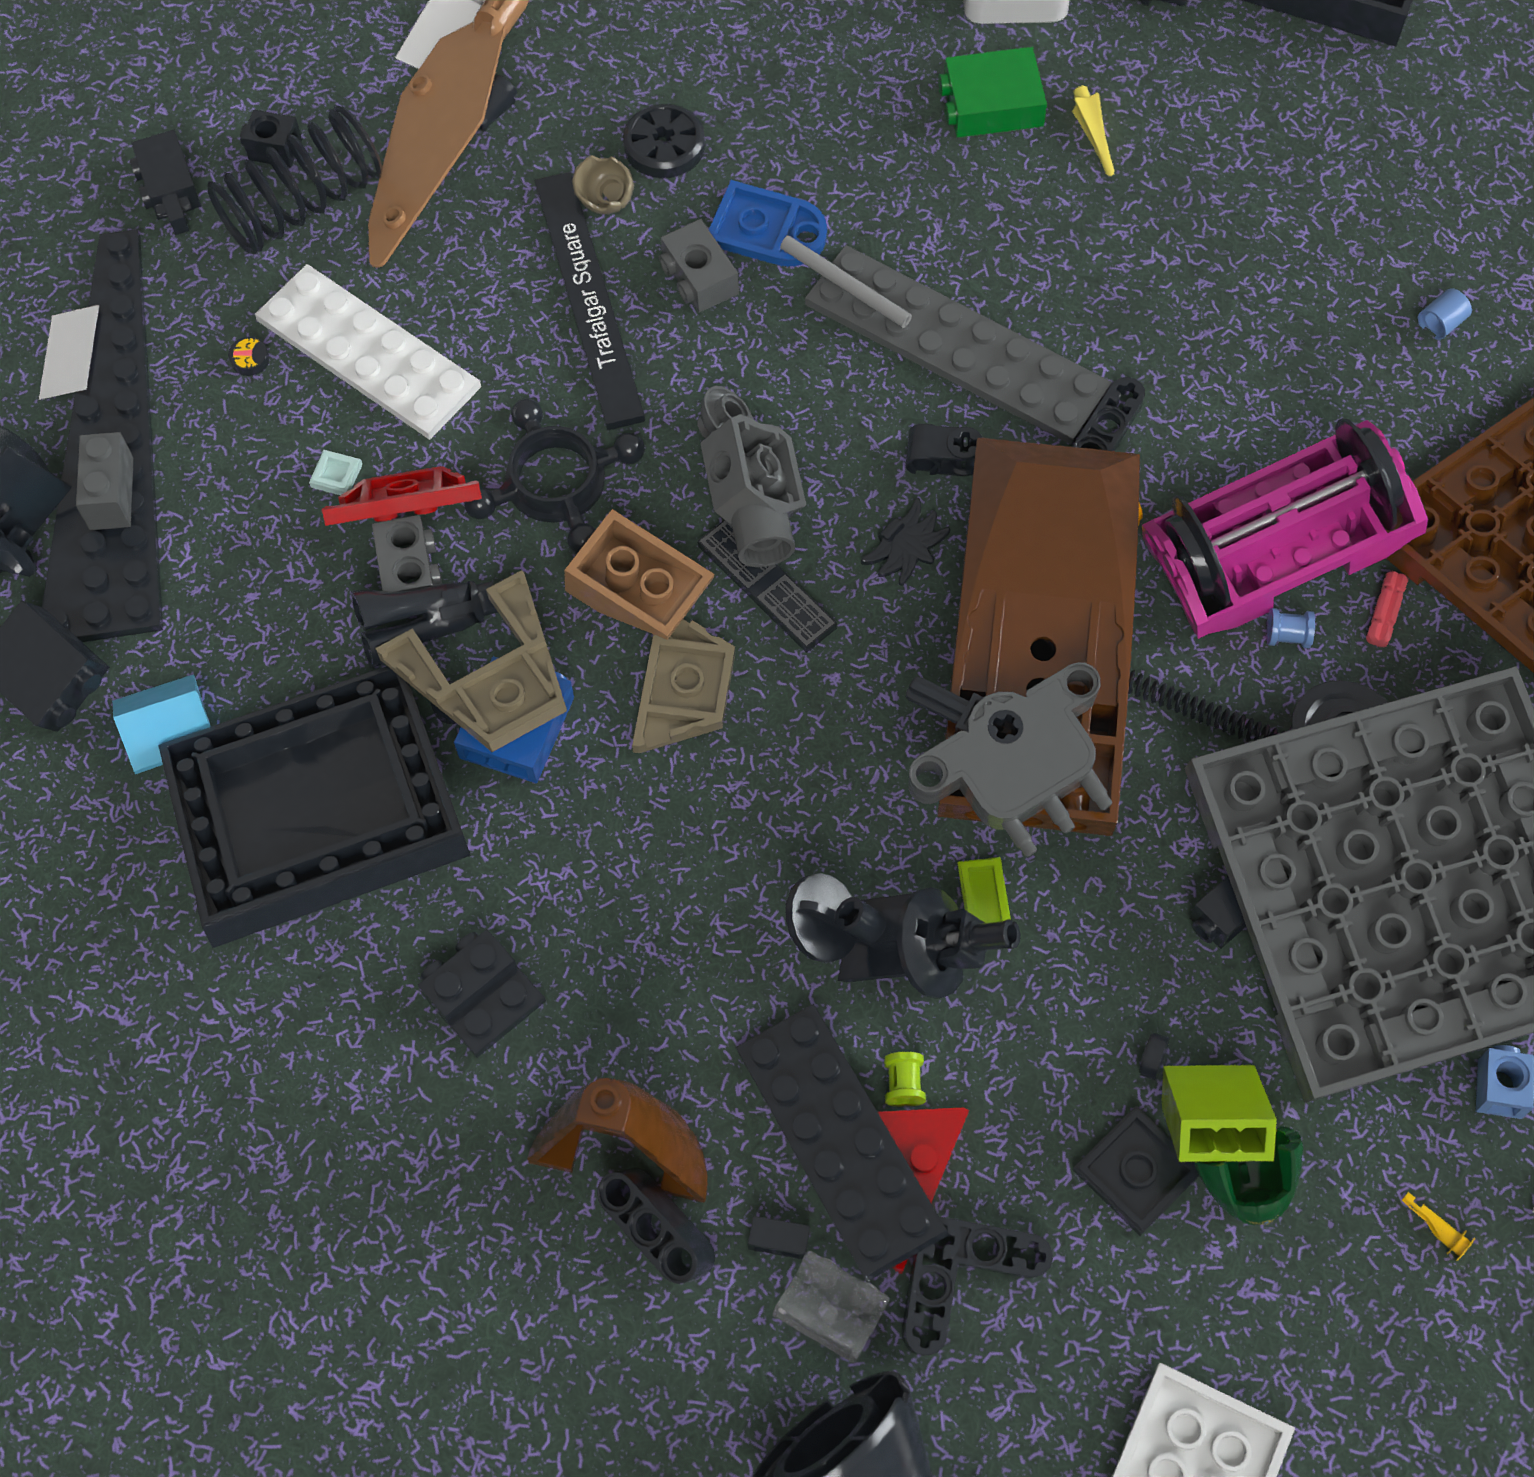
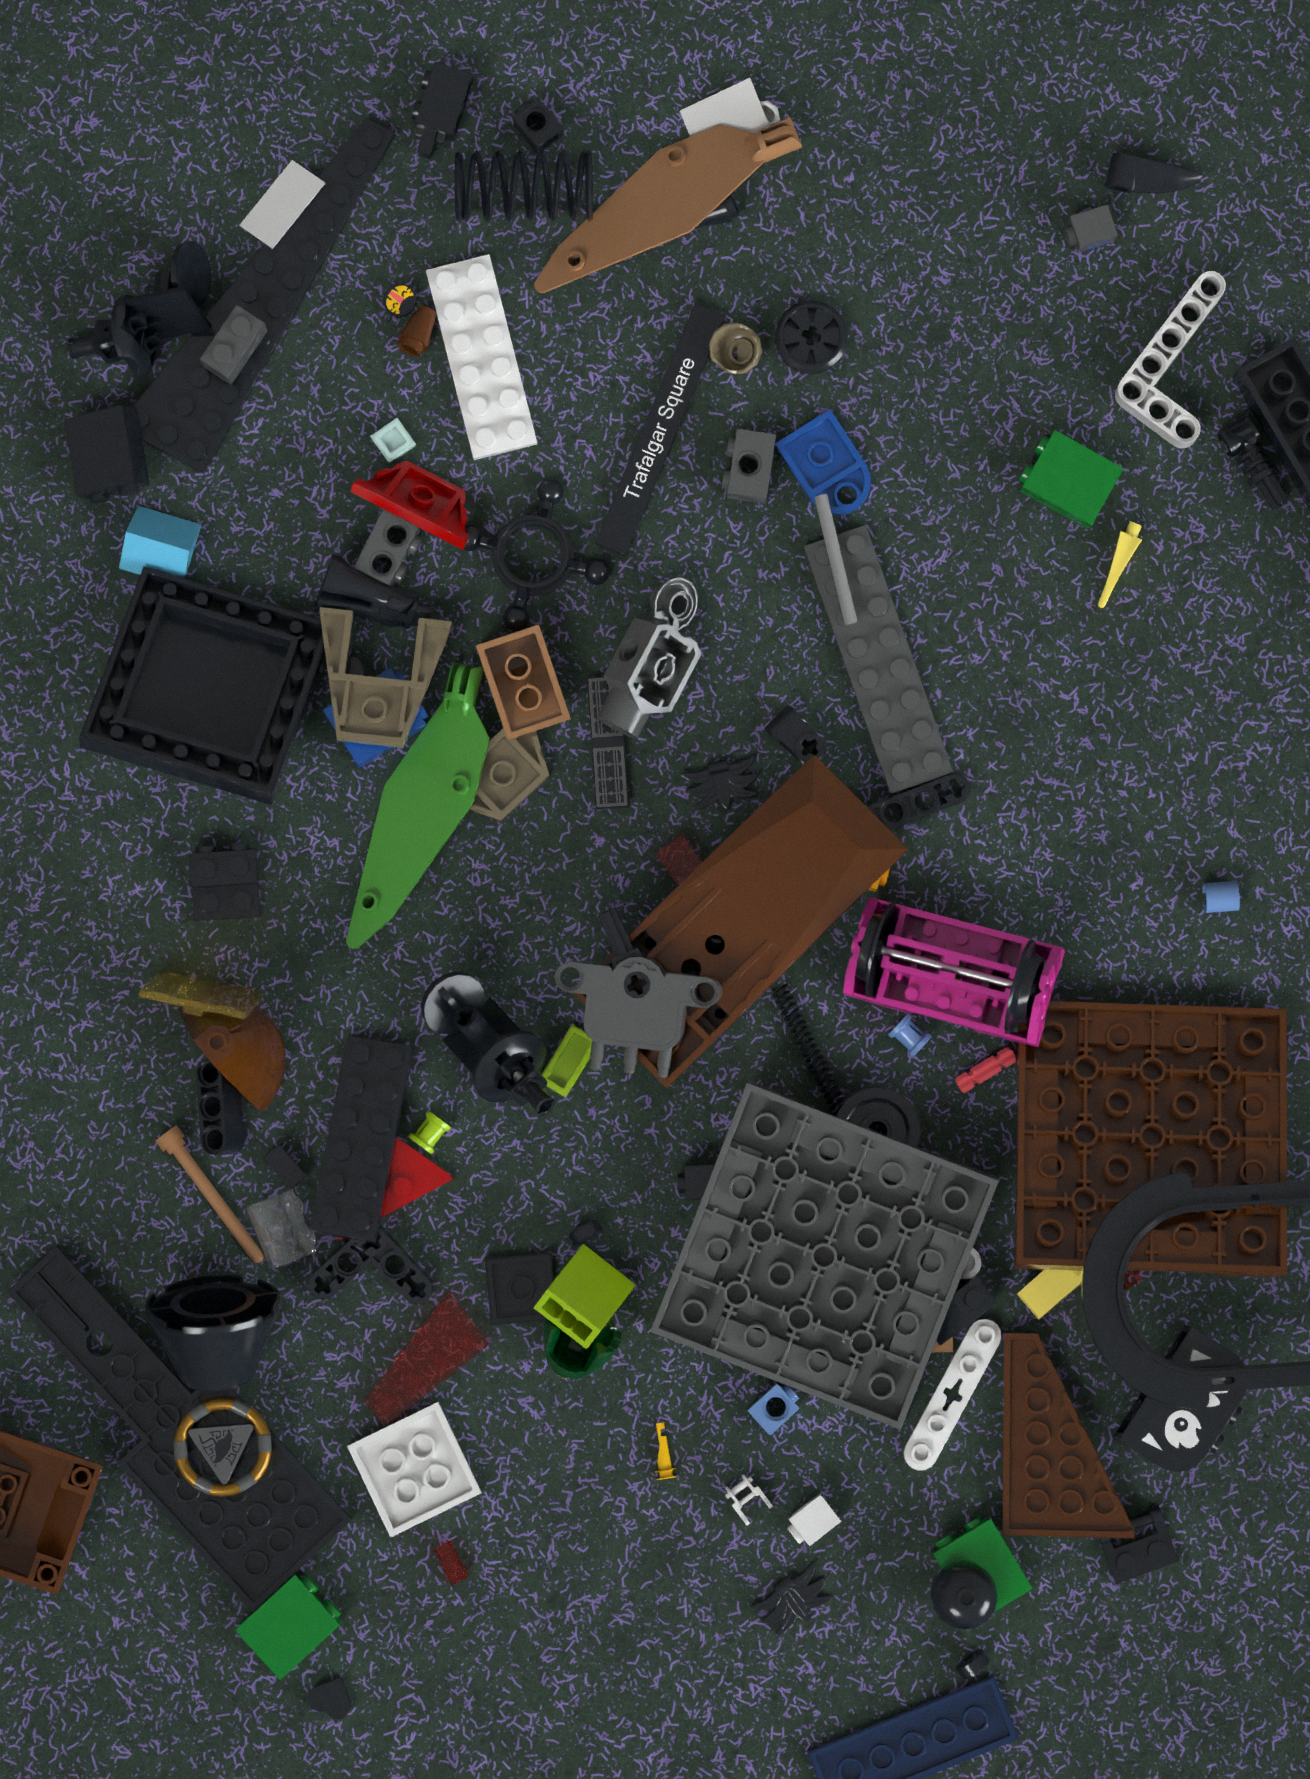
camera: 35 degrees right, 20 degrees up
none -> clear yellow door [139,971,264,1019]
none -> medium nougat piece [155,1125,264,1263]
none -> bright green wing [346,662,490,949]
none -> clear red wing [364,1292,490,1428]
none -> reddish brown cone [397,305,437,357]
none -> clear red plate [655,835,702,886]

